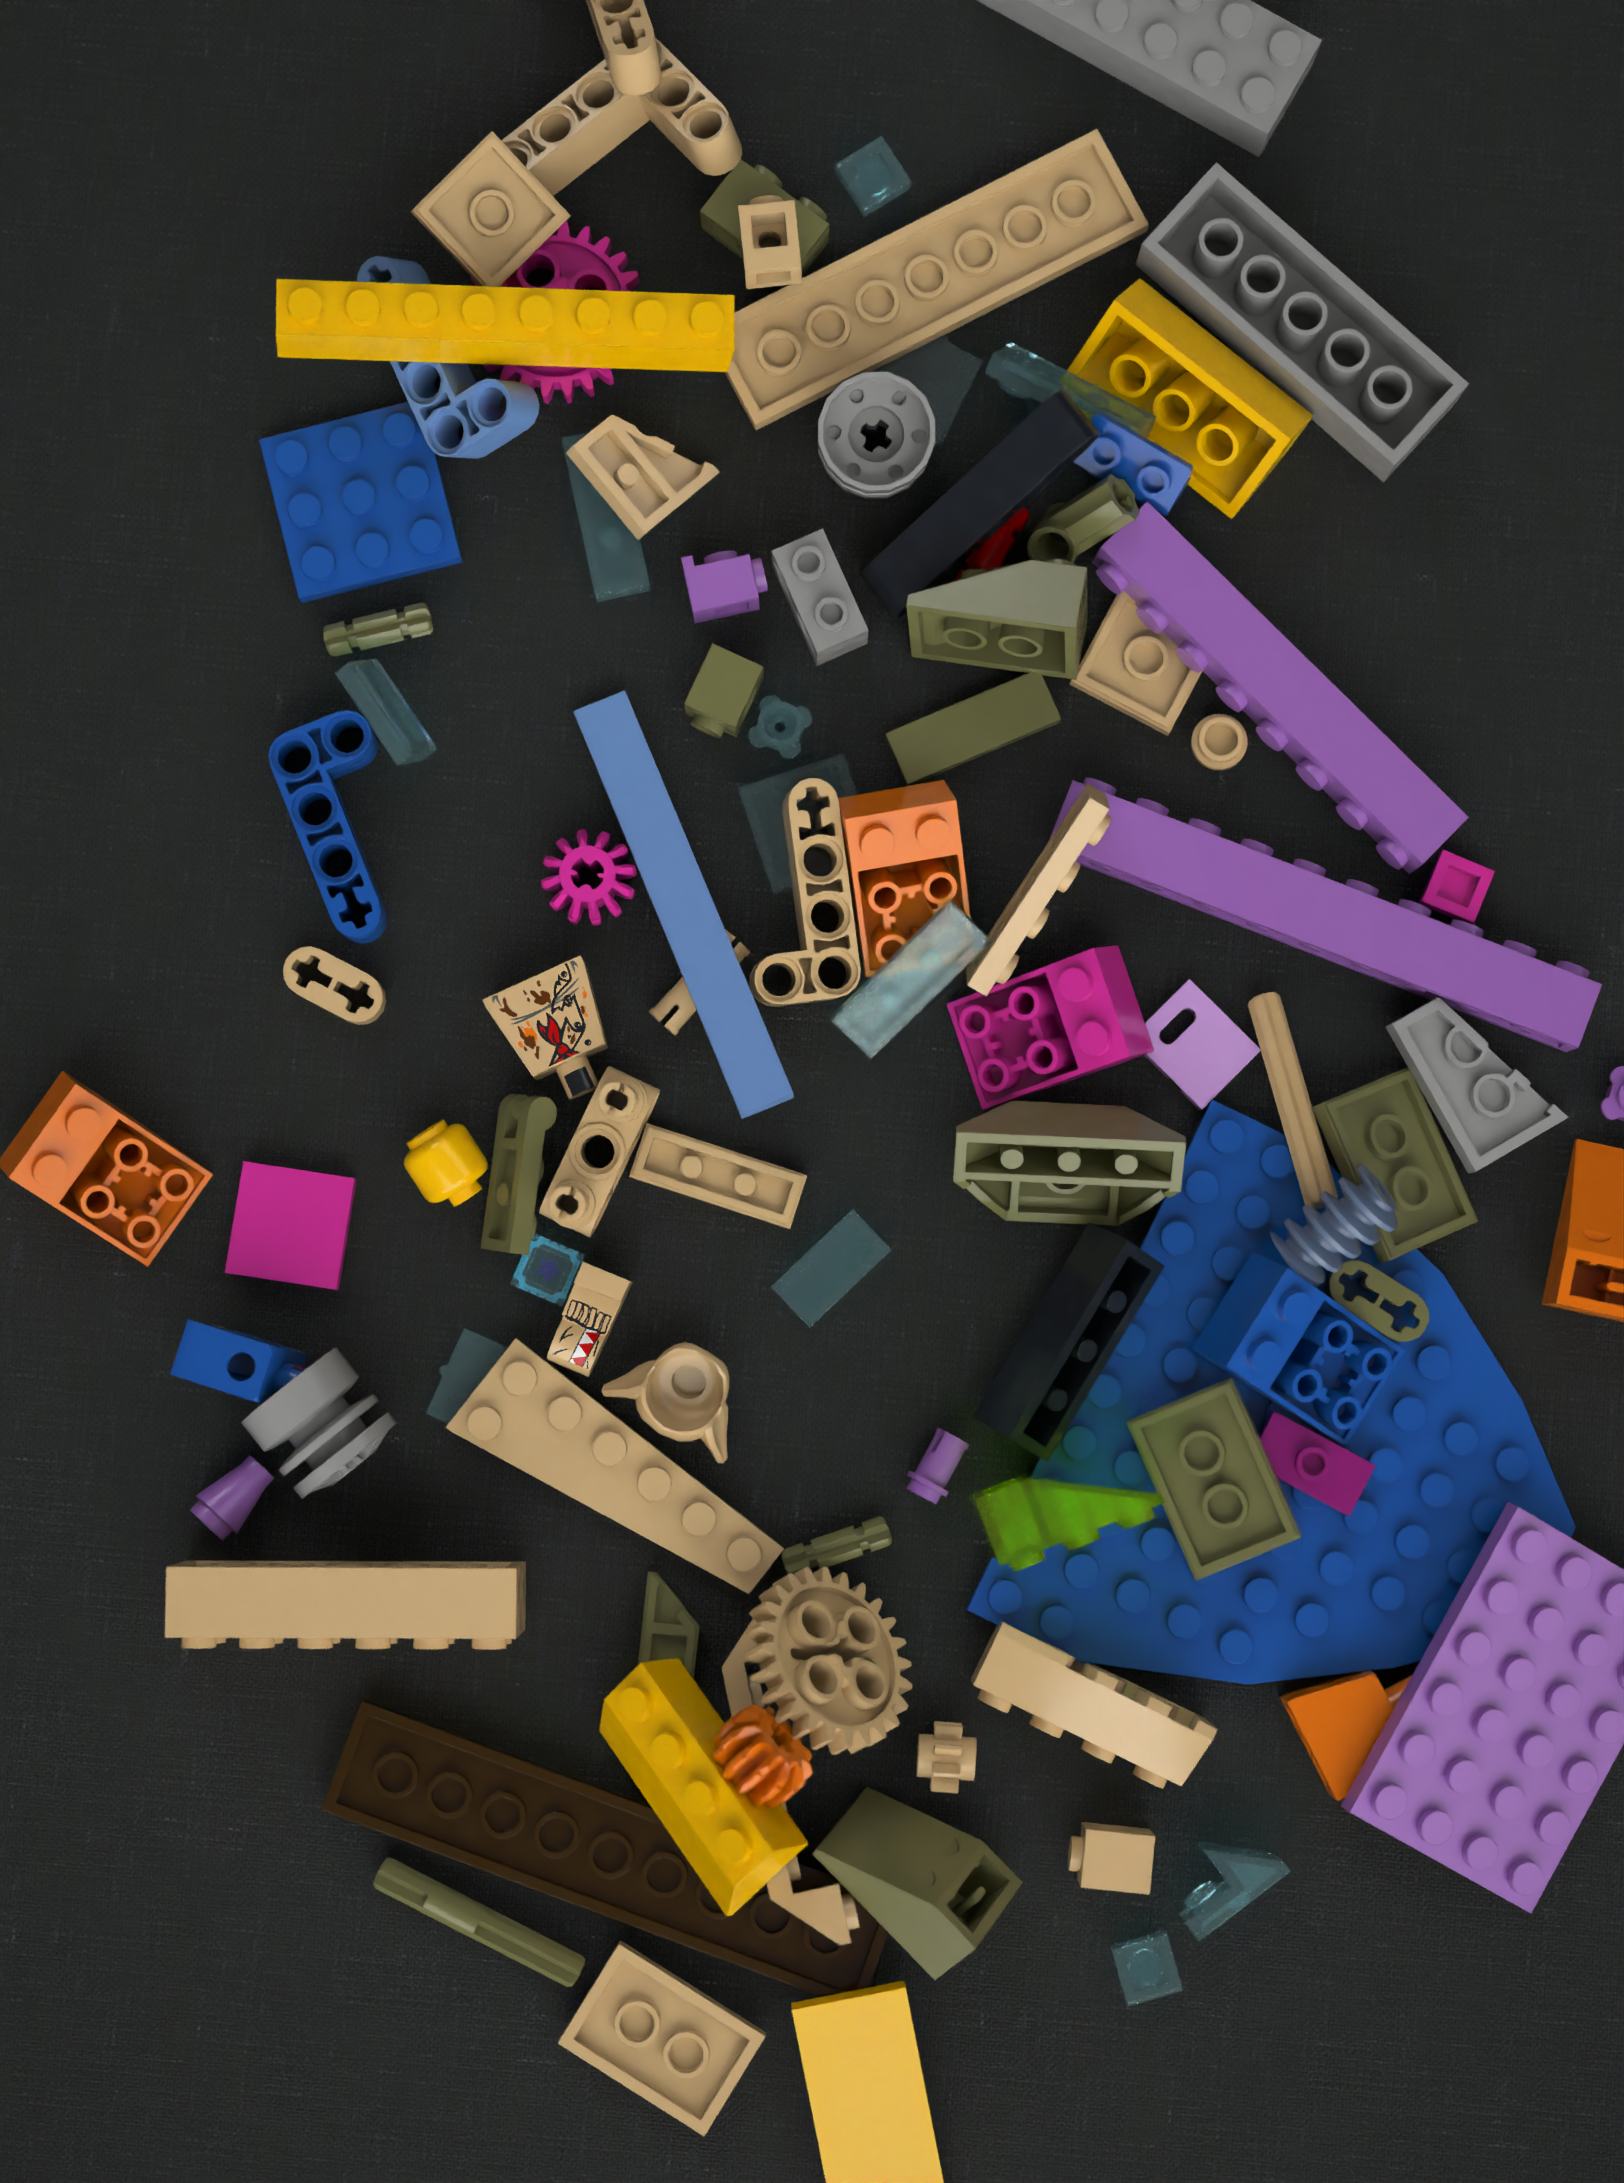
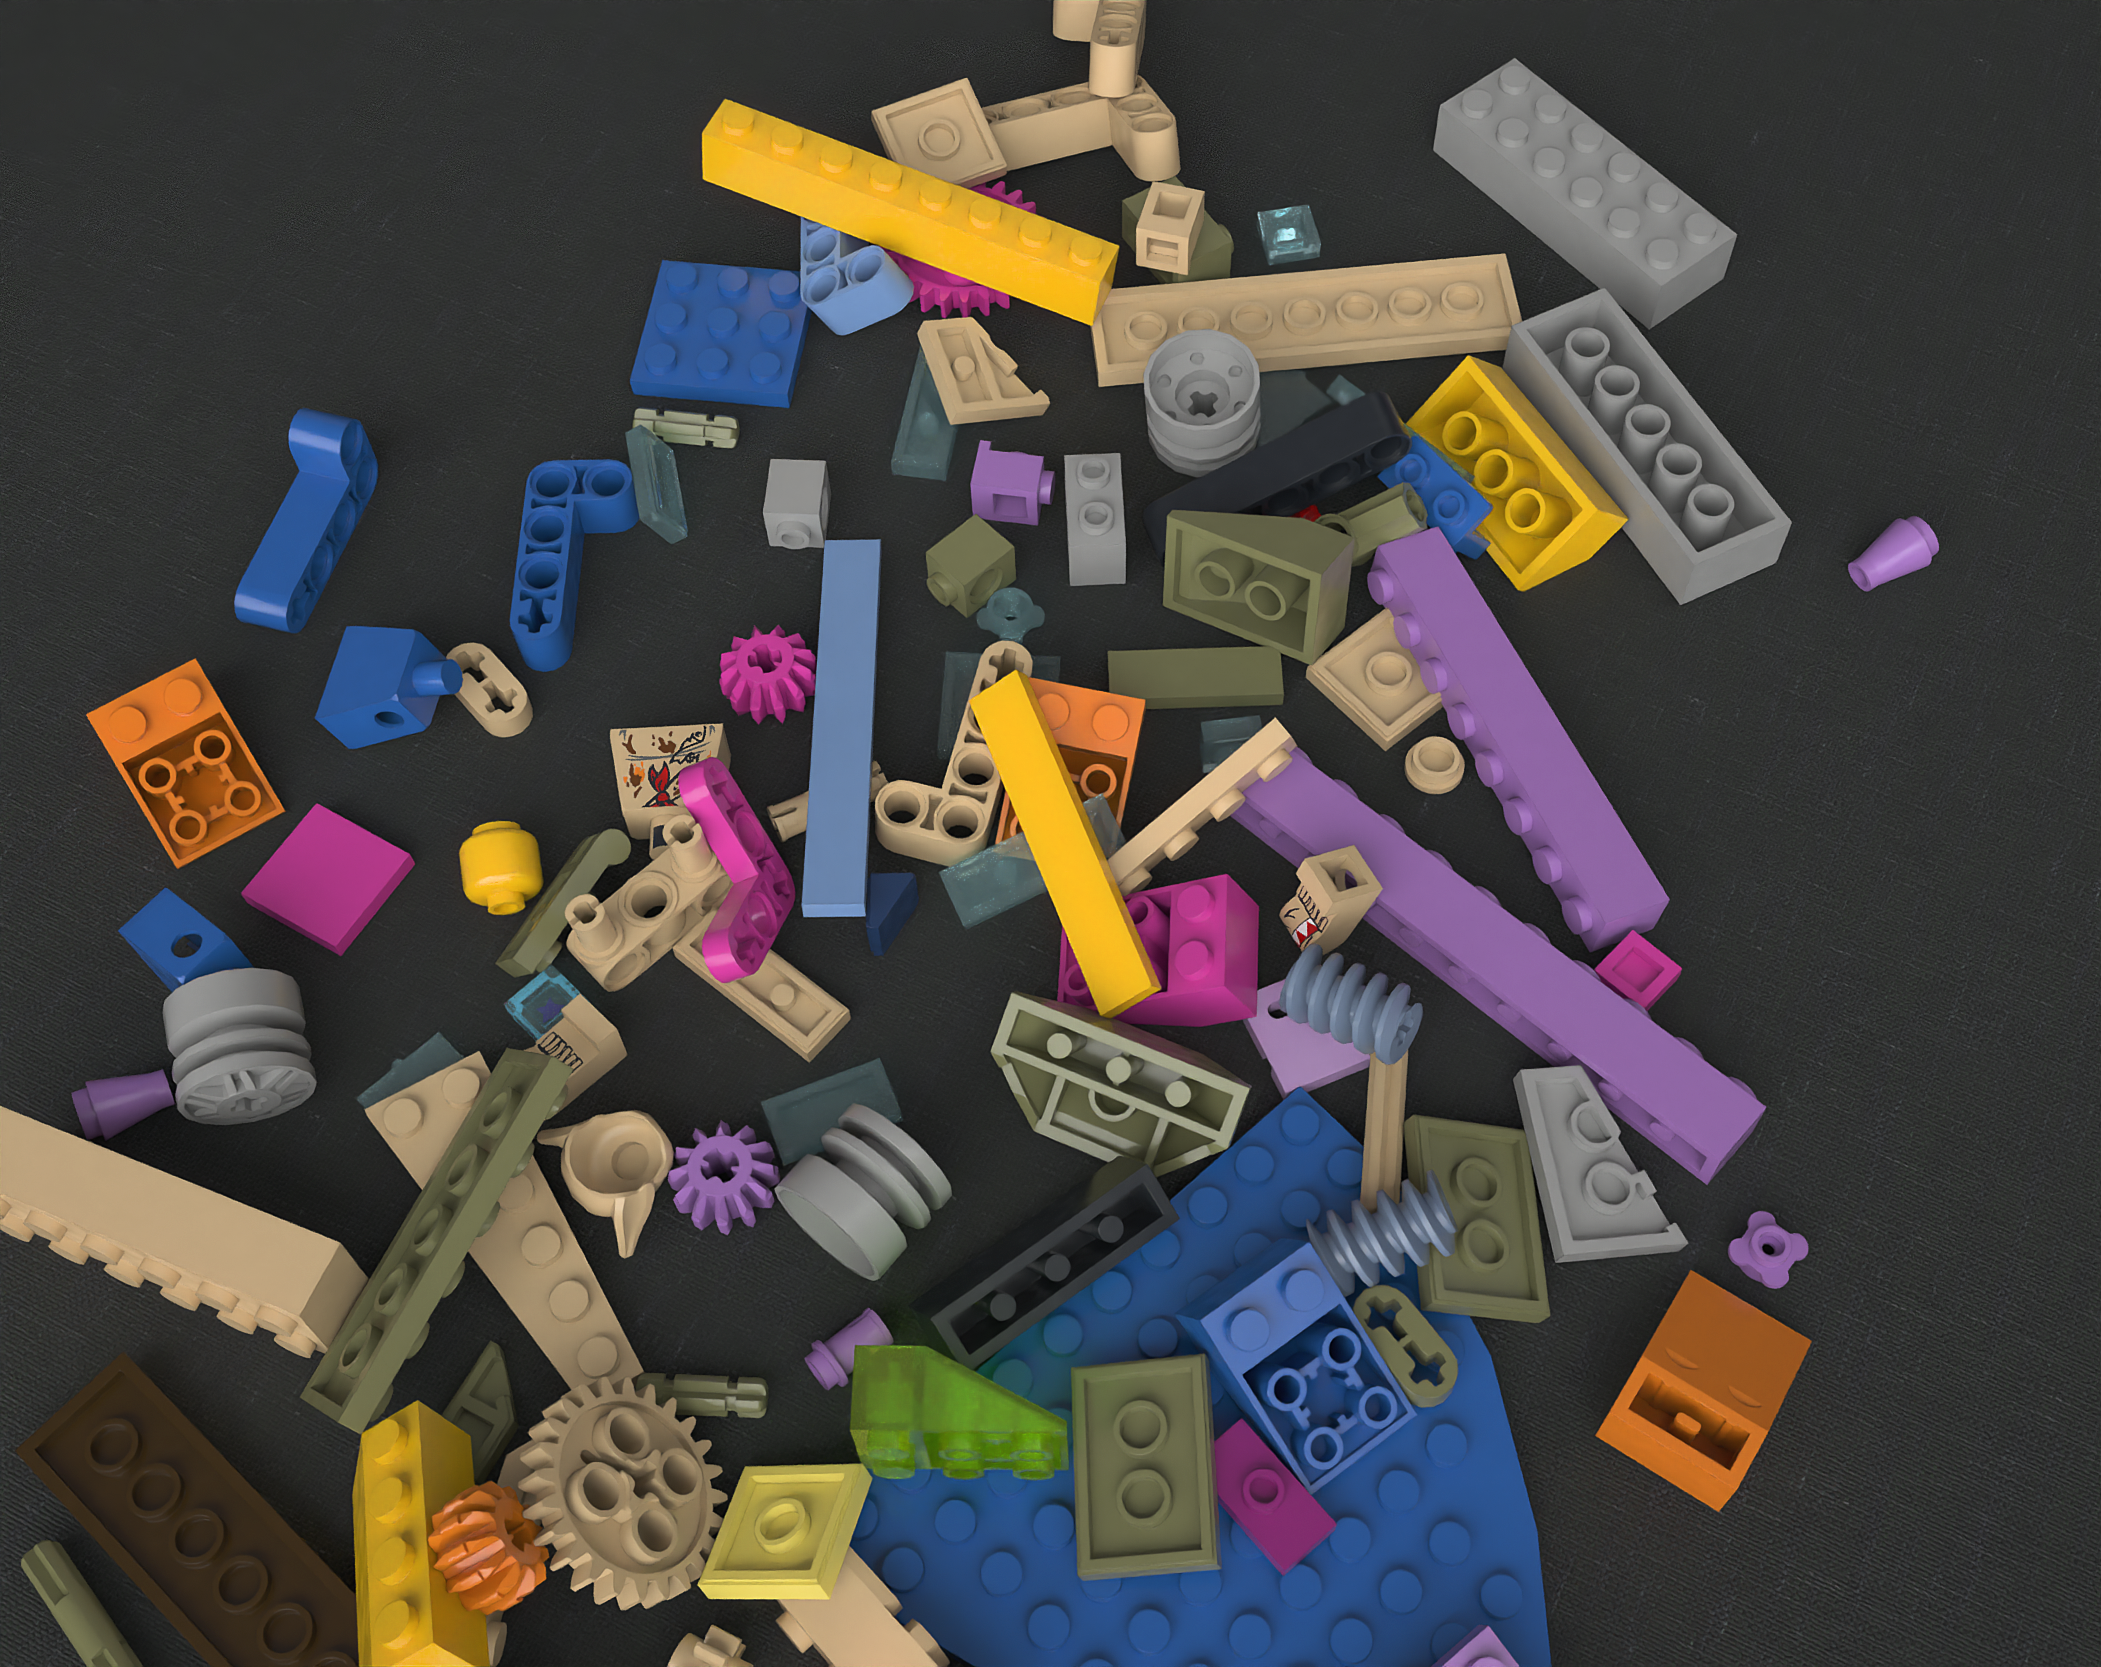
camera: 25 degrees right, 25 degrees down
none -> blue beam [234,408,378,634]
none -> olive plate [300,1048,574,1434]
none -> blue torso [315,626,463,749]
none -> medium lavender gear [668,1120,780,1236]
none -> dark pink beam [678,757,795,983]
none -> light yellow tile [698,1463,873,1599]
none -> light grey brick [763,459,831,549]
none -> light grey wheel [774,1103,952,1281]
none -> dark blue slope [866,873,919,956]
none -> yellow tile [969,670,1162,1019]
none -> clear light blue plate [1199,715,1262,773]
none -> tan leg [1279,845,1383,955]
none -> sand blue piece [1279,943,1423,1065]
none -> medium lavender cone [1848,516,1939,592]

